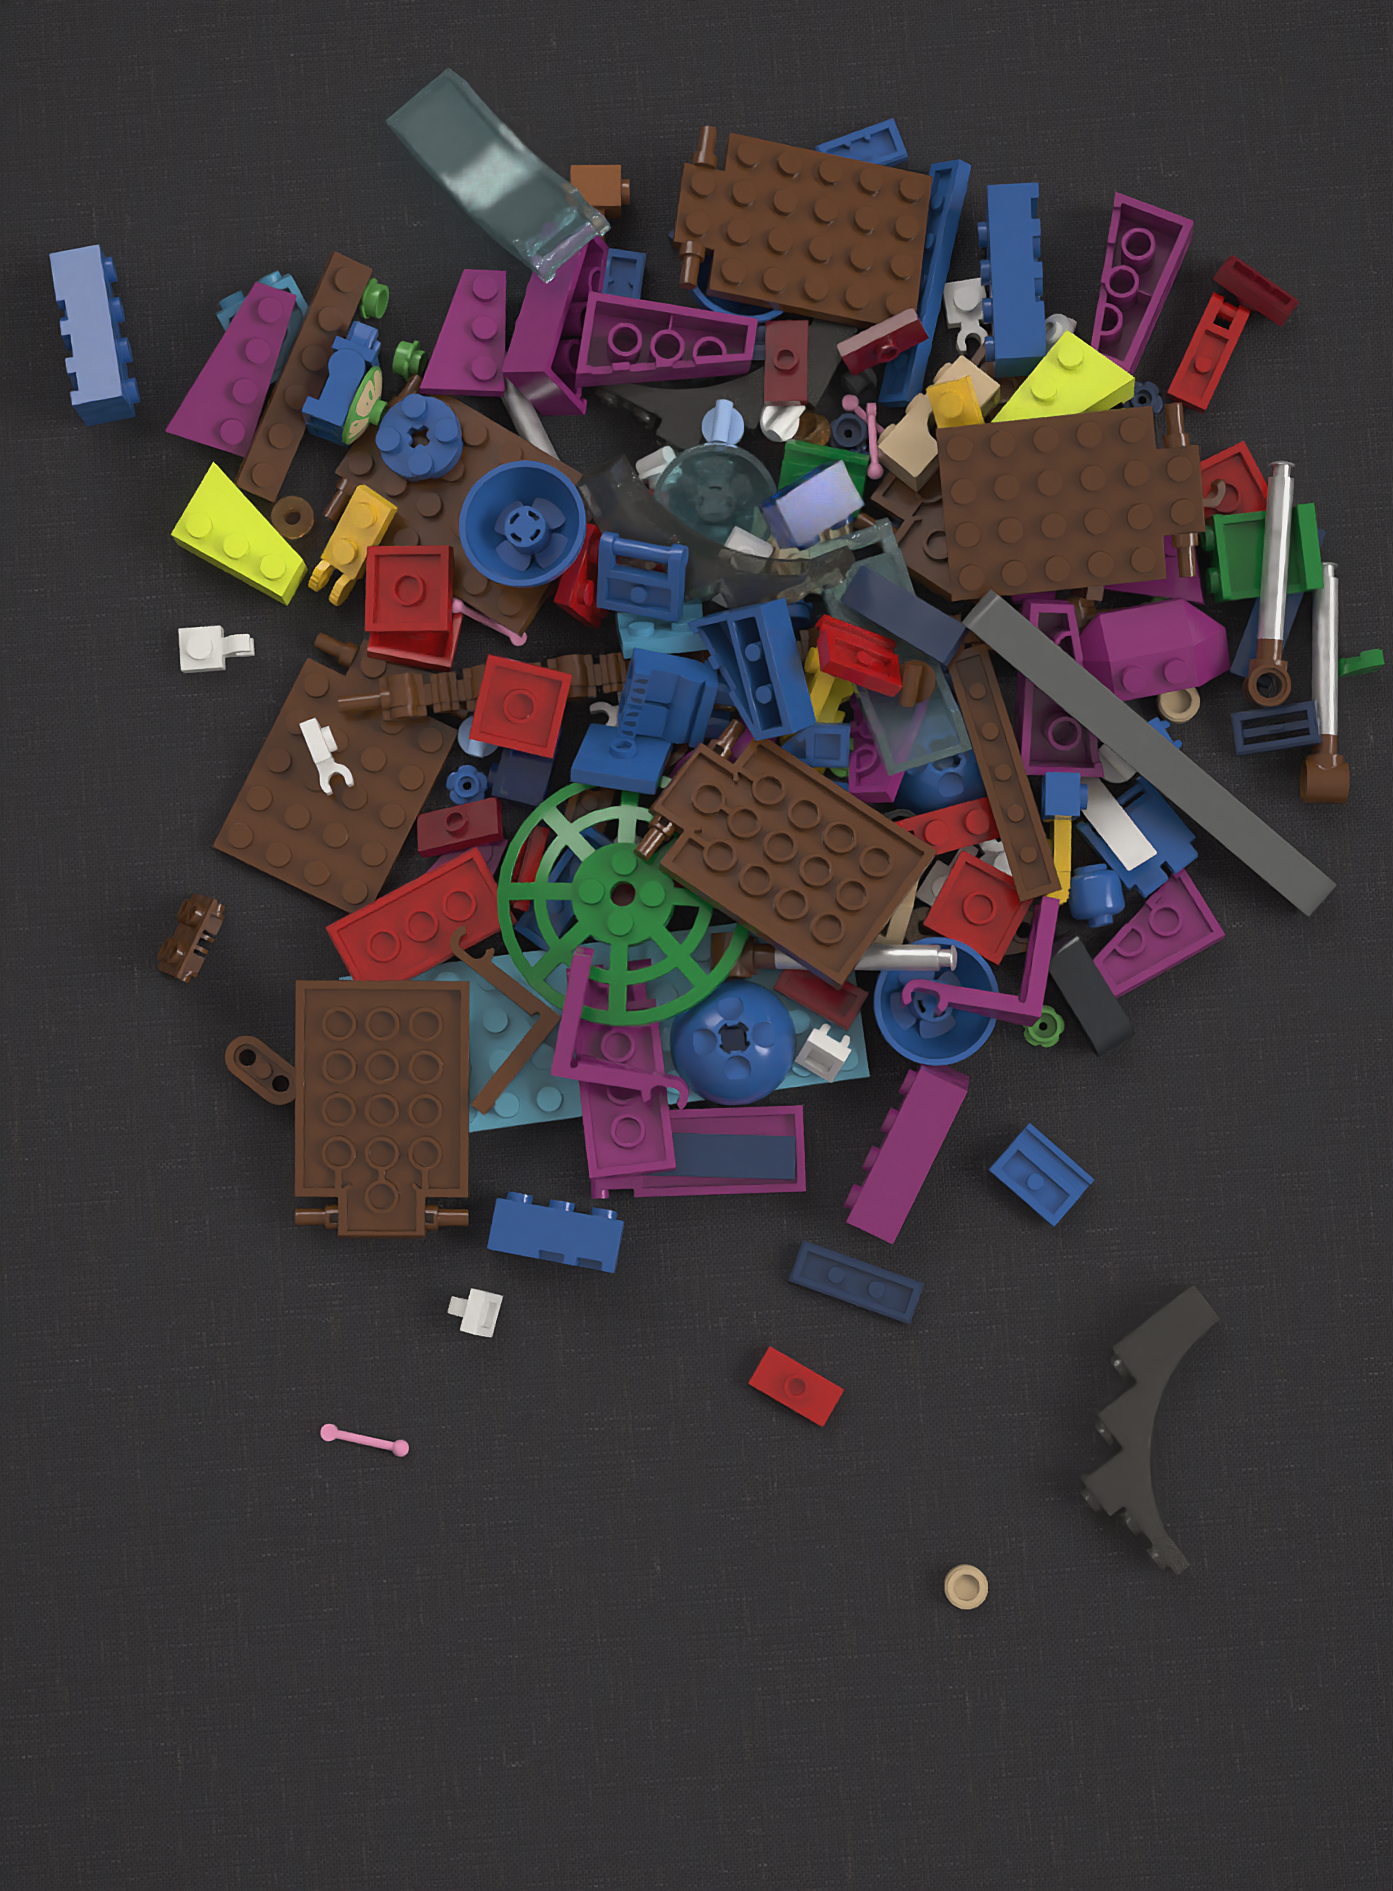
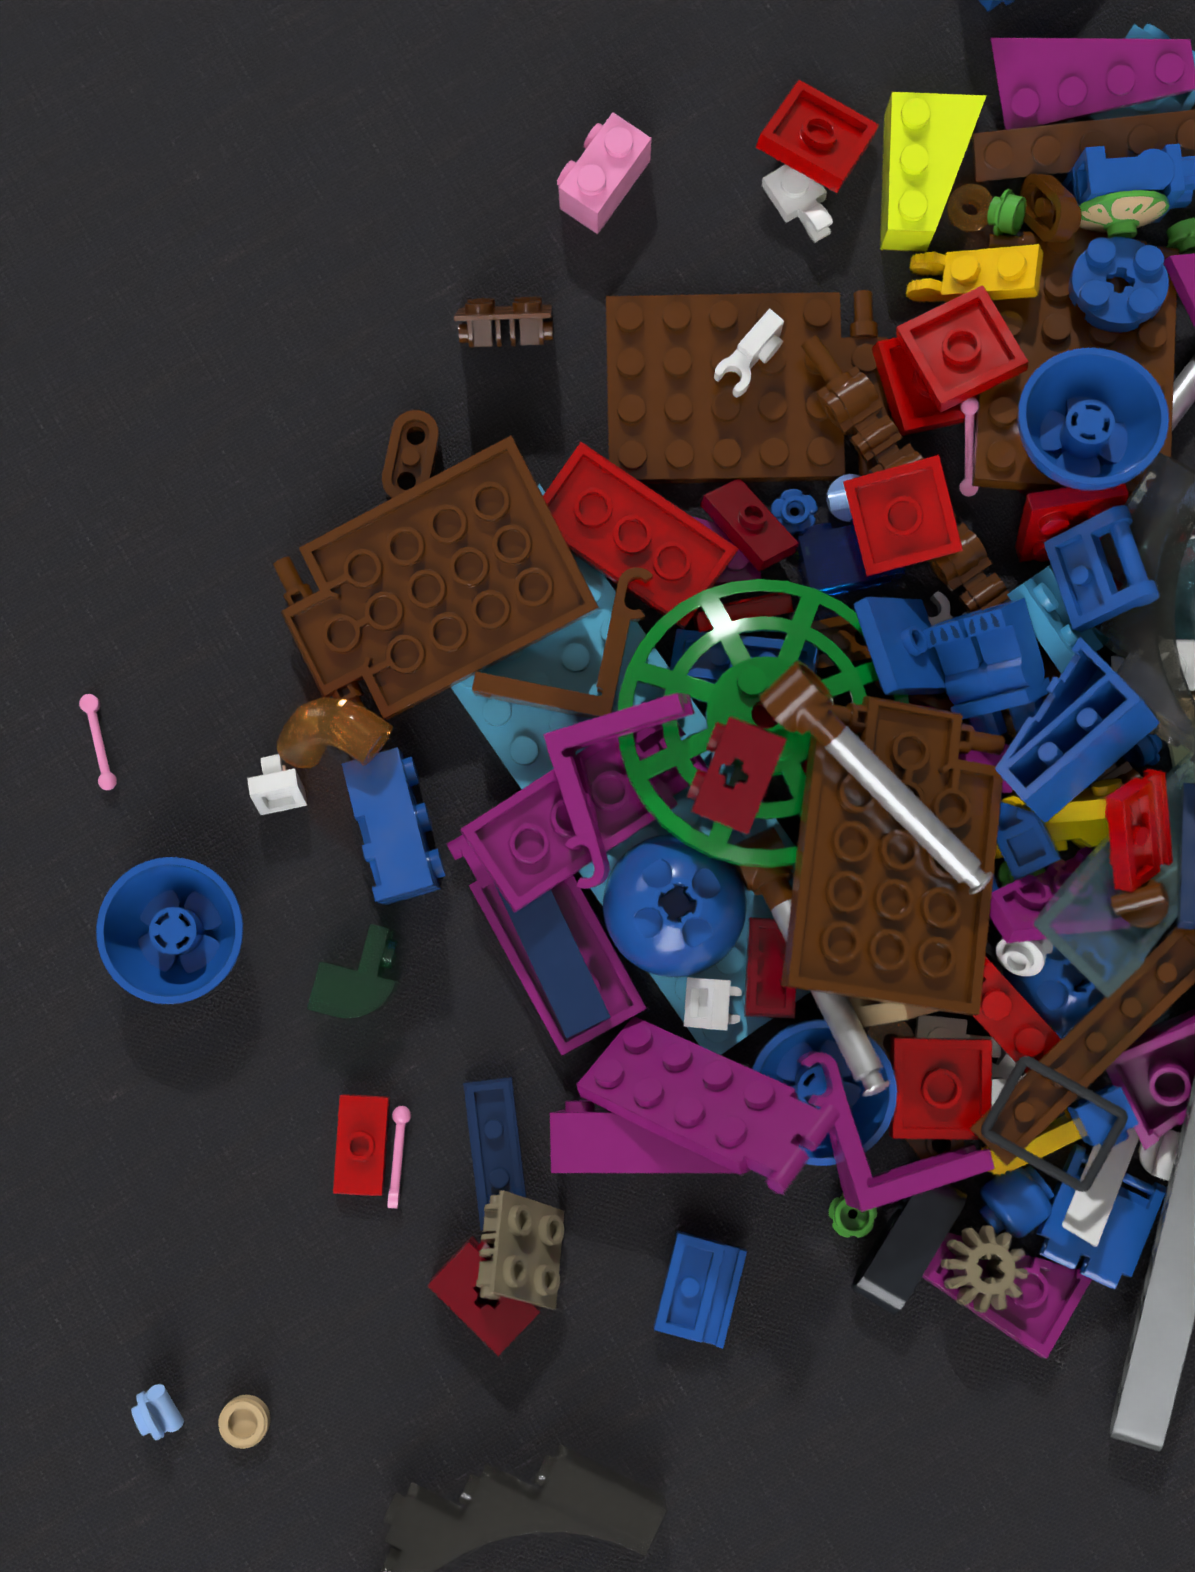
camera: 70 degrees right, 0 degrees up
none -> blue piece [96,857,244,1004]
none -> light blue plate [131,1384,184,1441]
none -> clear orange cylinder [277,697,393,769]
none -> clear green brick [307,924,400,1018]
none -> bright pink hinge [388,1106,411,1209]
none -> dark red brick [427,1236,541,1356]
none -> dark tan hinge [476,1190,564,1310]
none -> bright pink brick [557,112,652,234]
none -> magenta hinge [577,1016,840,1194]
none -> dark red brick [687,715,787,835]
none -> red plate [756,80,879,193]
none -> flat silver piece [760,661,992,894]
none -> dark tan gear [940,1225,1029,1313]
none -> black piece [981,1056,1128,1192]
none -> bright green plate [987,189,1026,236]
none -> white plate [996,937,1053,977]
none -> reddish brown plate [1019,173,1082,243]

